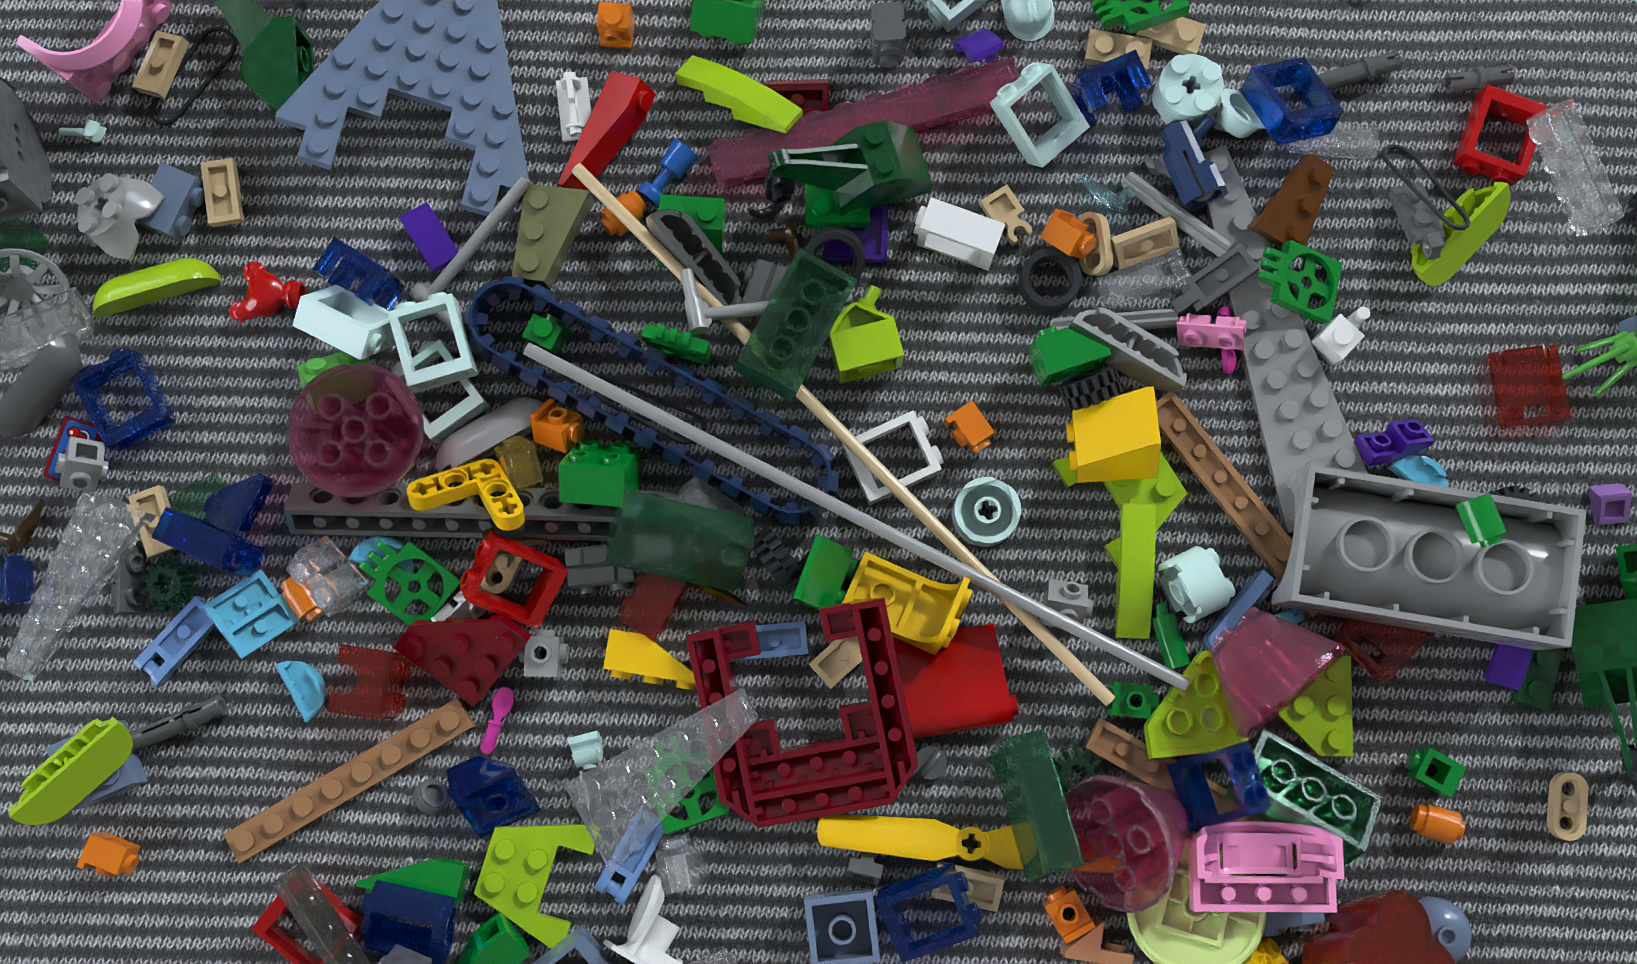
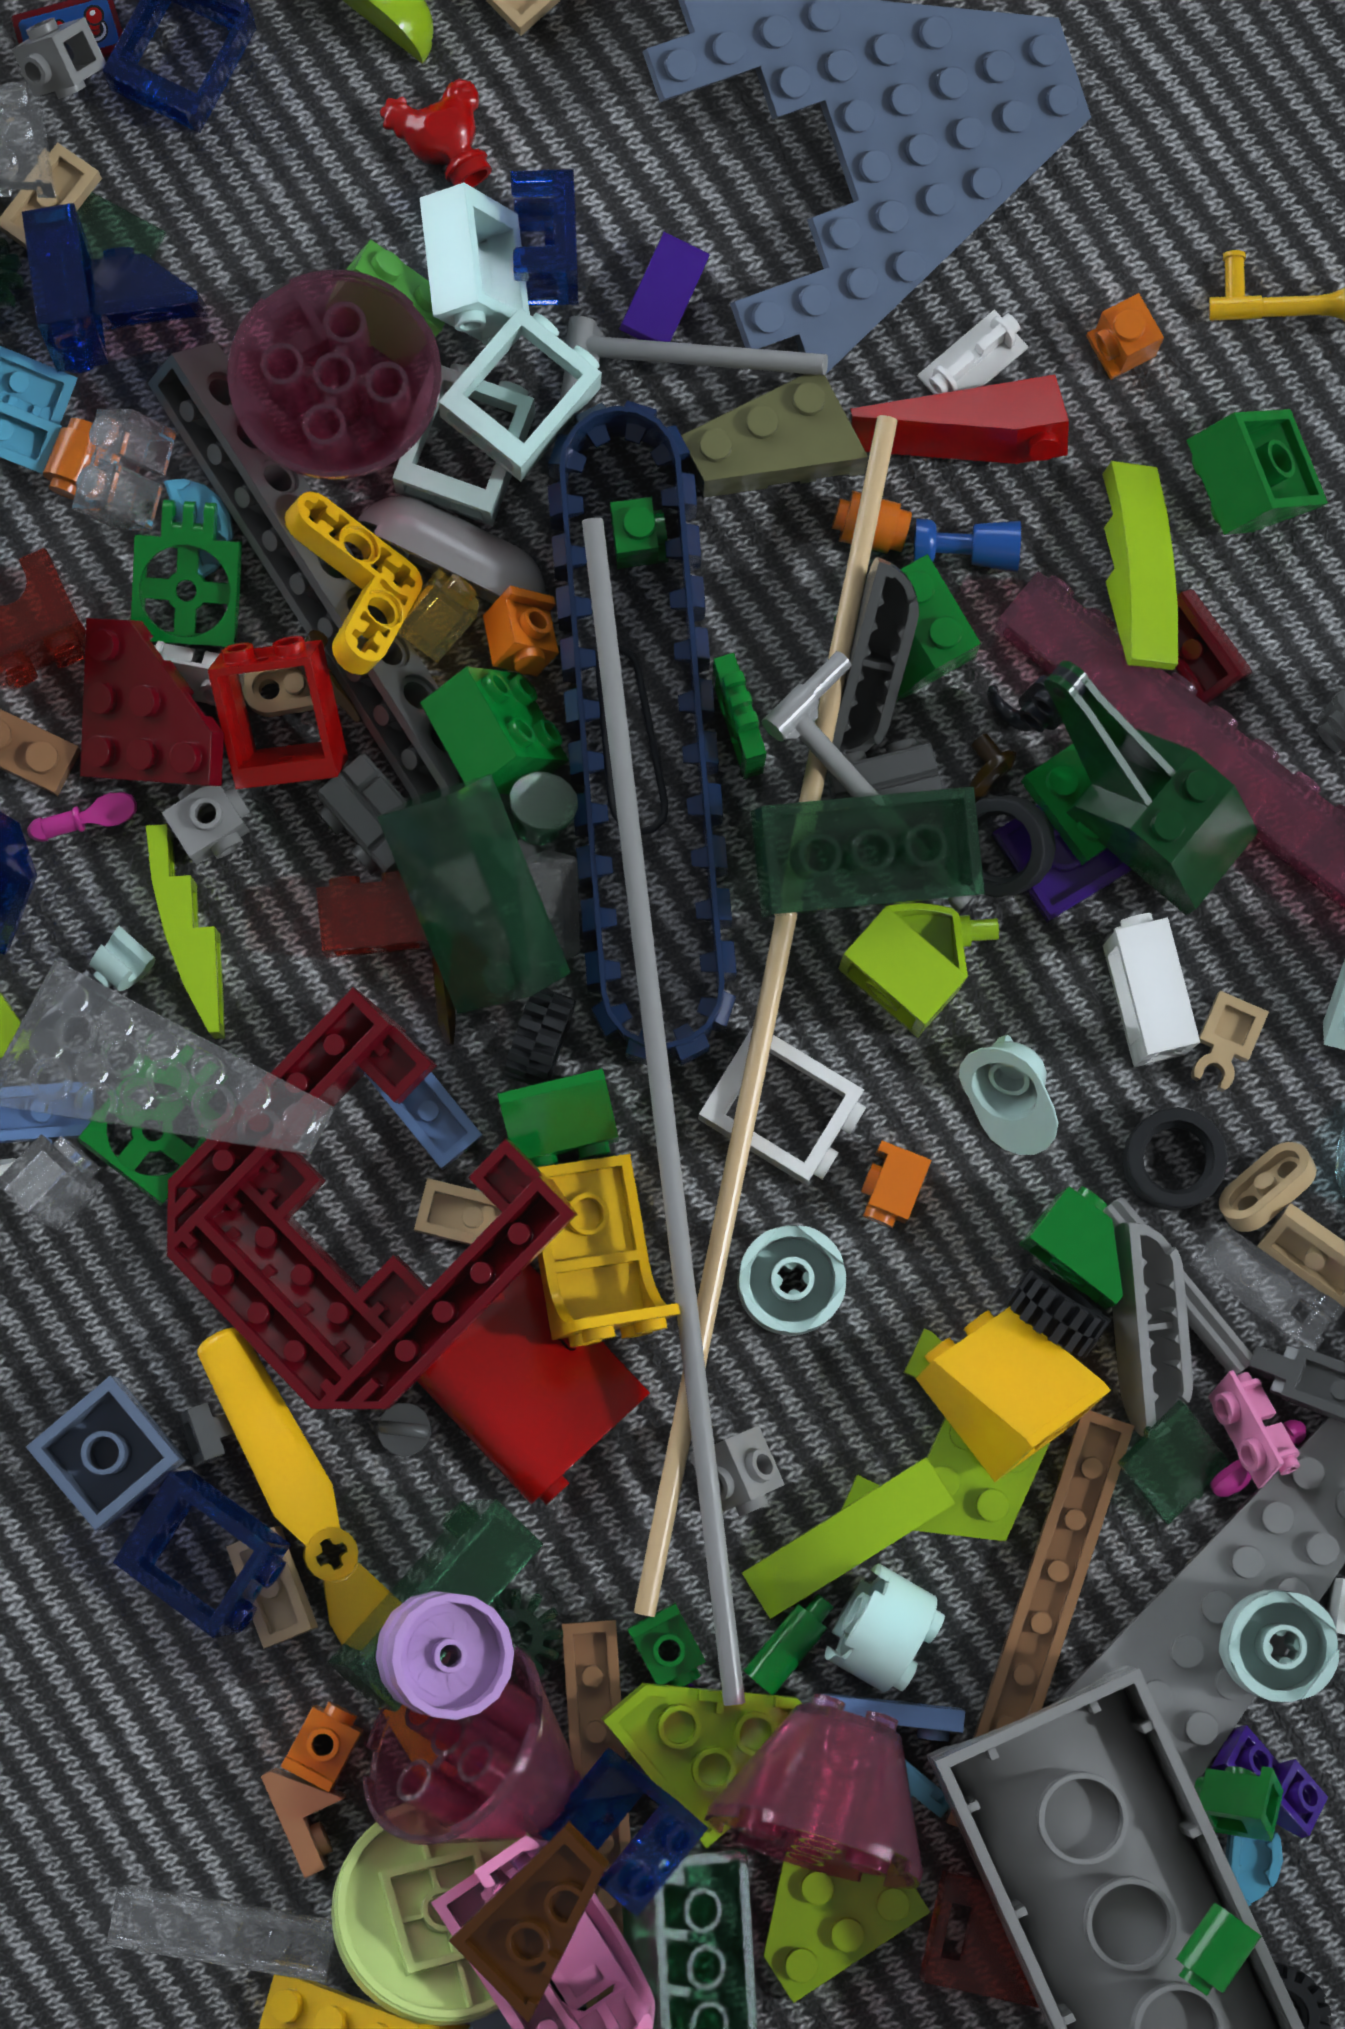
camera: 50 degrees right, 0 degrees up
yellow slope [603,629,696,690] -> none
orange brick [1040,209,1096,259] -> none
none -> lime slope [146,824,225,1039]
none -> lavender wheel [376,1591,514,1720]
none -> reddish brown wing [449,1822,609,2023]
none -> clear green piece [509,772,578,845]
none -> light aqua piece [959,1035,1058,1155]
none -> clear green piece [1117,1400,1230,1525]
none -> green brick [1194,1766,1284,1842]
none -> light aqua brick [1219,1589,1339,1703]

